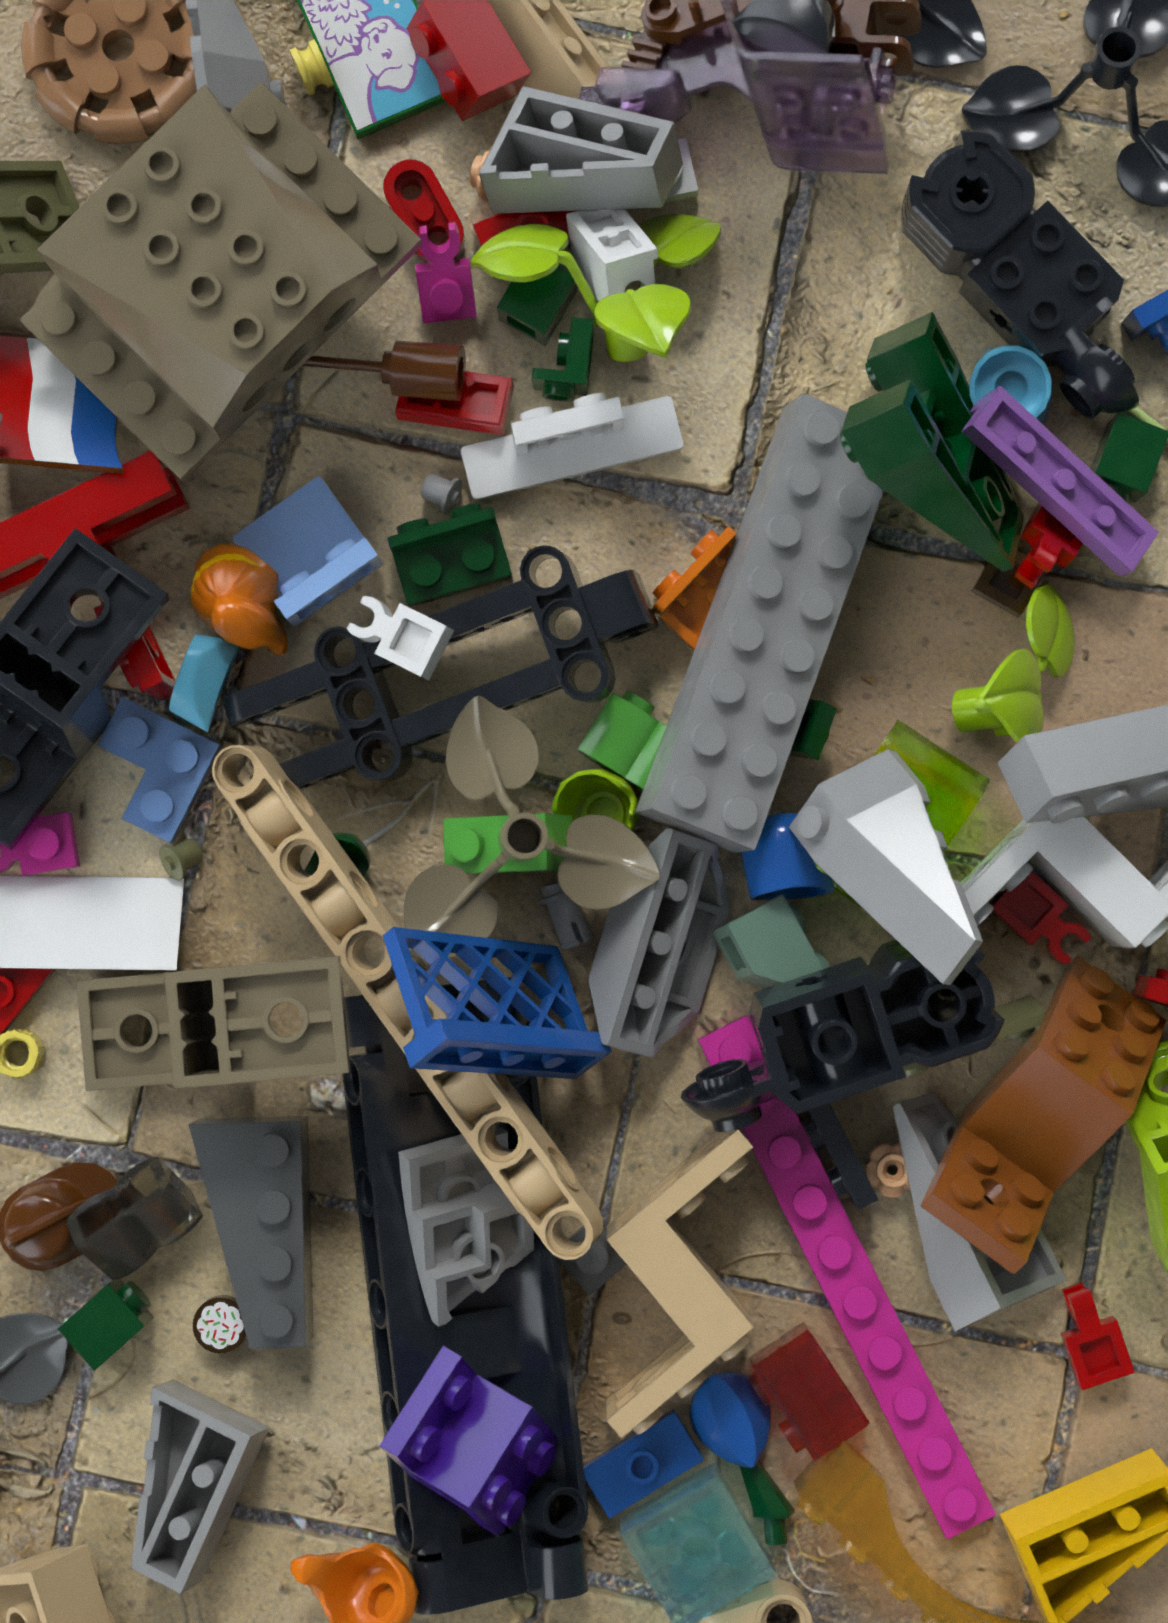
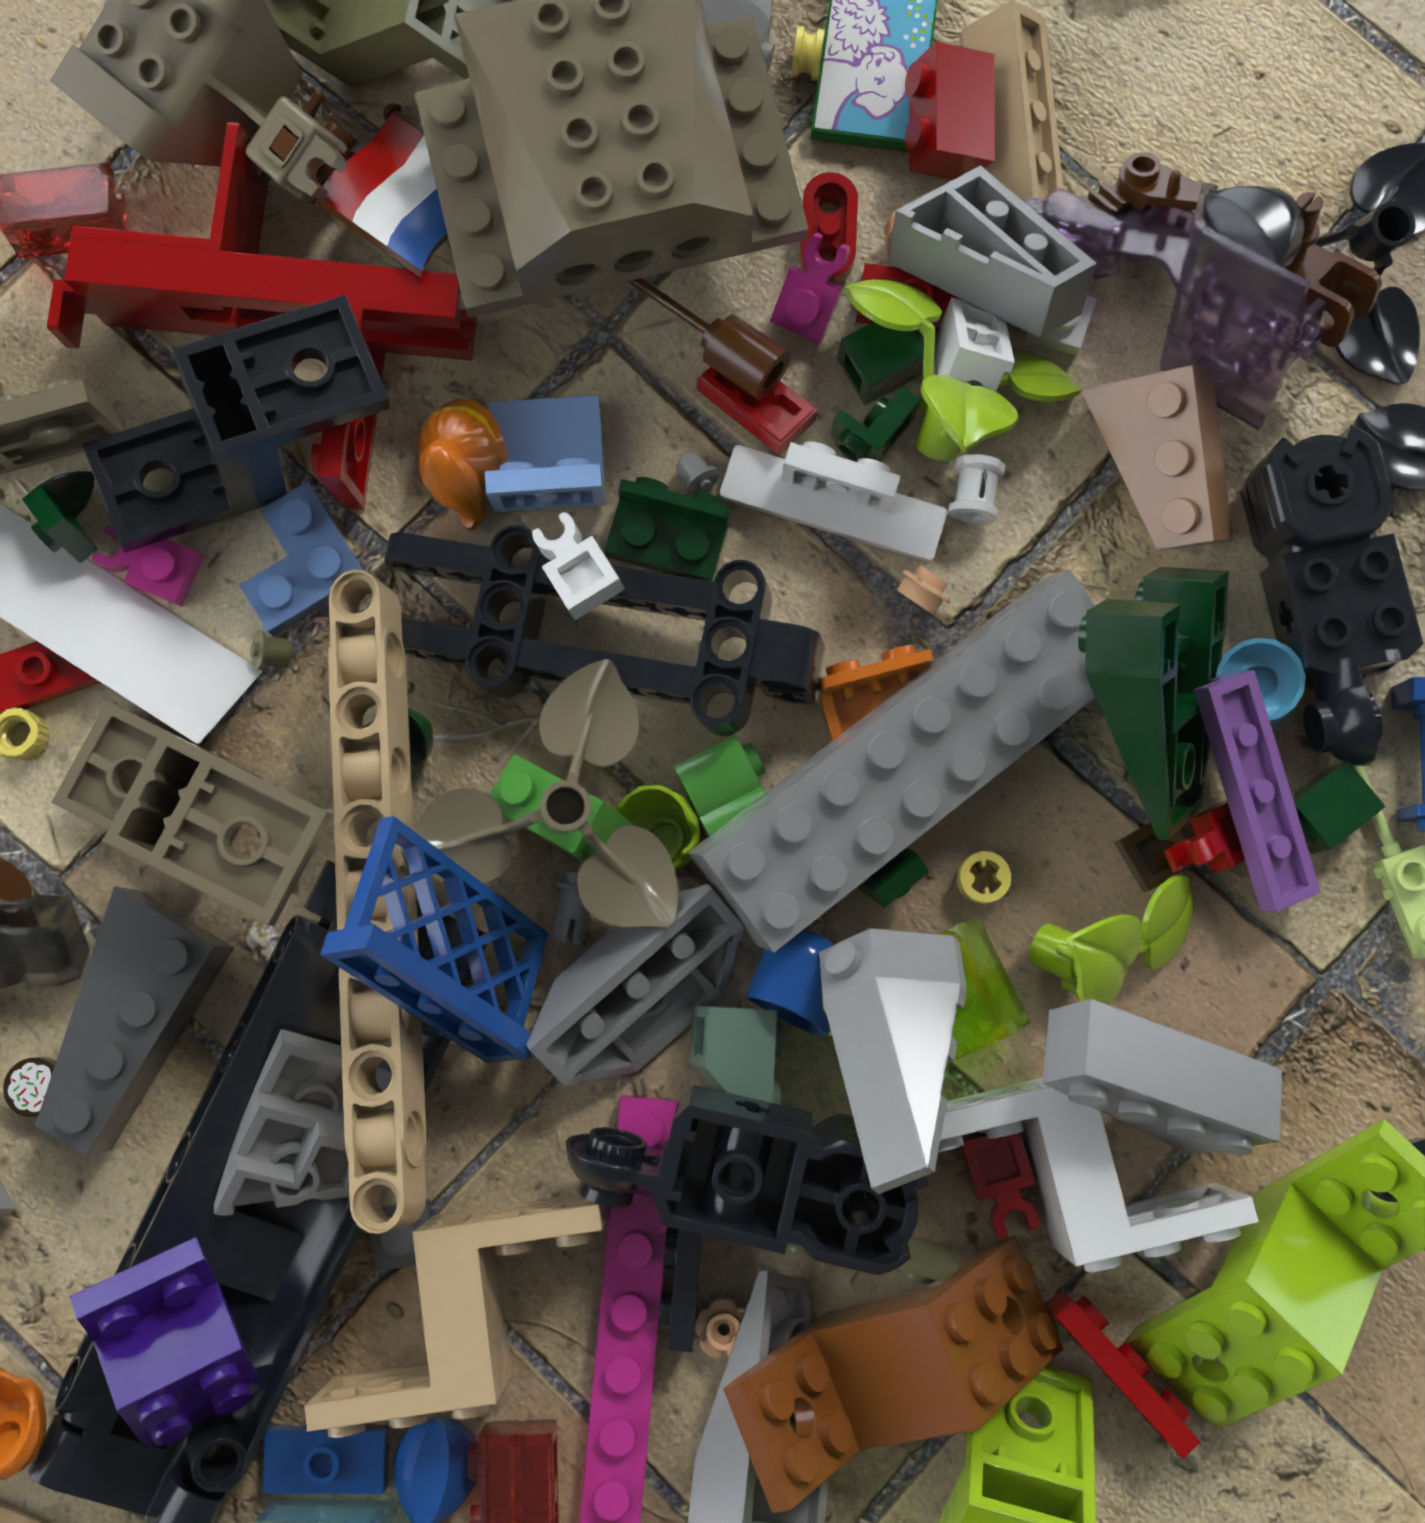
camera: 30 degrees right, 5 degrees down
medium azure piece [169,634,240,732] -> none
none -> light nougat plate [897,565,950,615]
none -> white bush [948,454,1006,524]
none -> light yellow bush [956,851,1011,904]
none -> medium nougat wedge [1080,365,1233,550]

